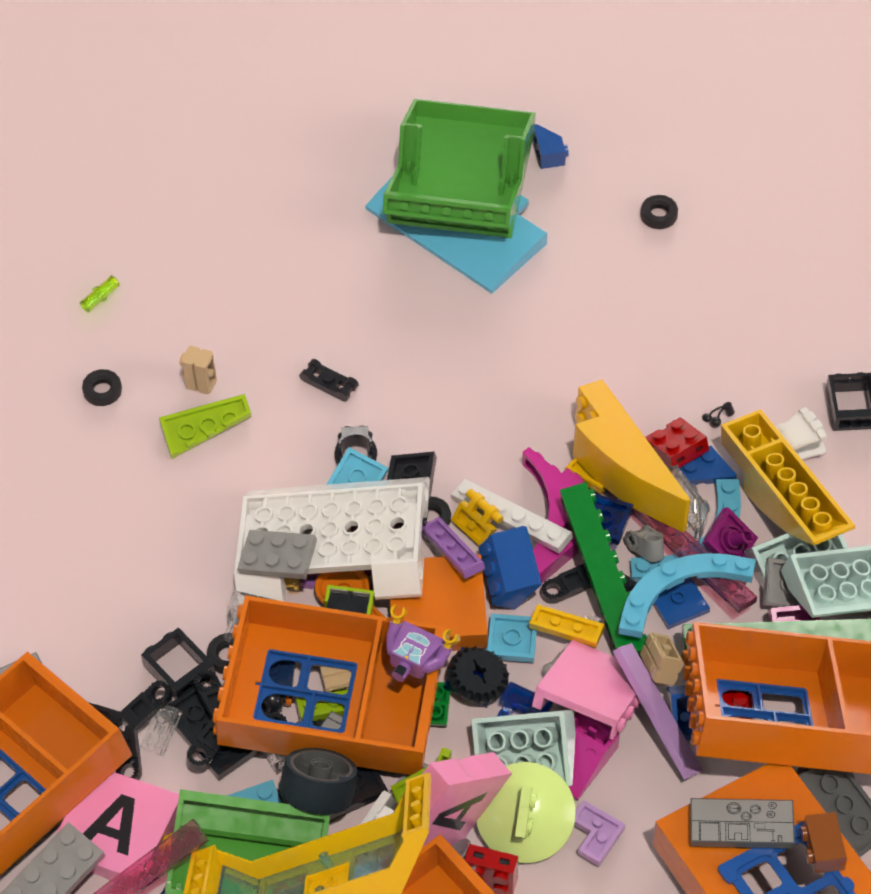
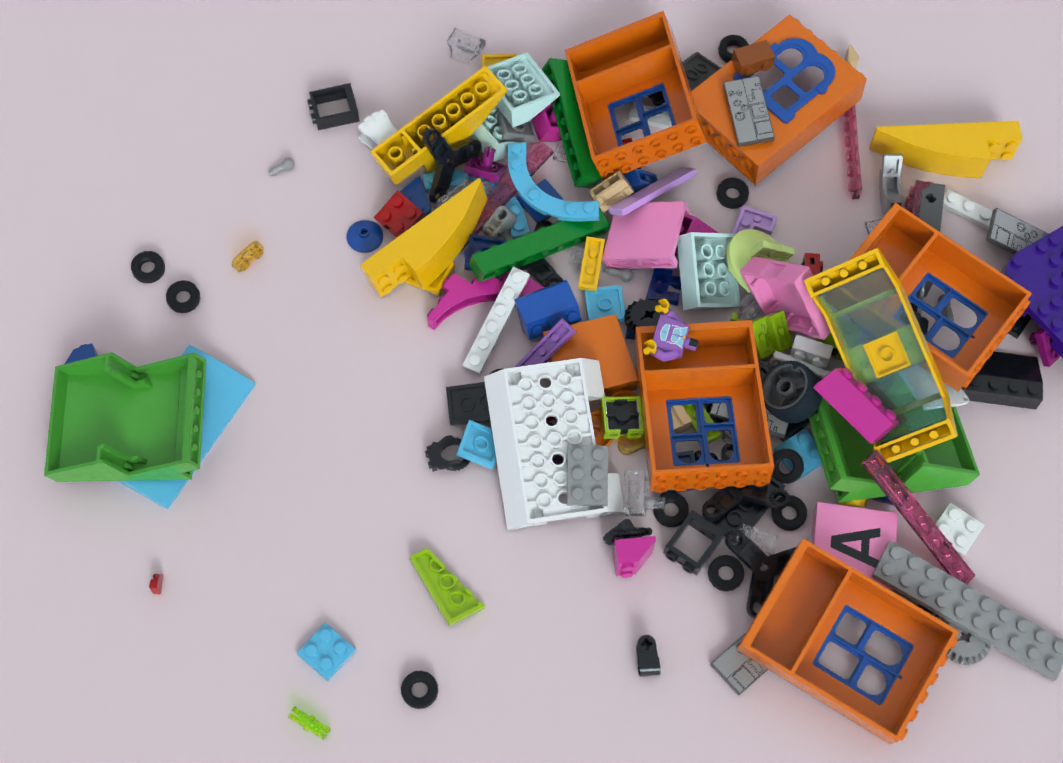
camera: 105 degrees left, 10 degrees up
tan brick [179,346,217,395] -> none
black plate [299,359,359,401] -> none
yellow plate [451,489,504,546] -> none
black piece [702,402,735,428] -> none
none -> red tile [149,574,163,594]
none -> black tyre [166,280,200,313]
none -> clear yellow plate [231,241,264,272]
none -> light grey piece [268,157,295,176]
none -> medium azure plate [297,623,356,681]
none -> blue dish [346,220,383,253]
none -> black piece [423,128,482,205]
none -> black piece [603,519,653,545]
none -> dark pink slope [613,536,656,578]
none -> black piece [636,635,661,677]
none -> black tyre [708,555,744,592]
none -> black tyre [716,177,749,209]
none -> black tyre [771,495,807,531]
none -> black tyre [772,449,804,484]
none -> dark pink slope [813,367,900,444]

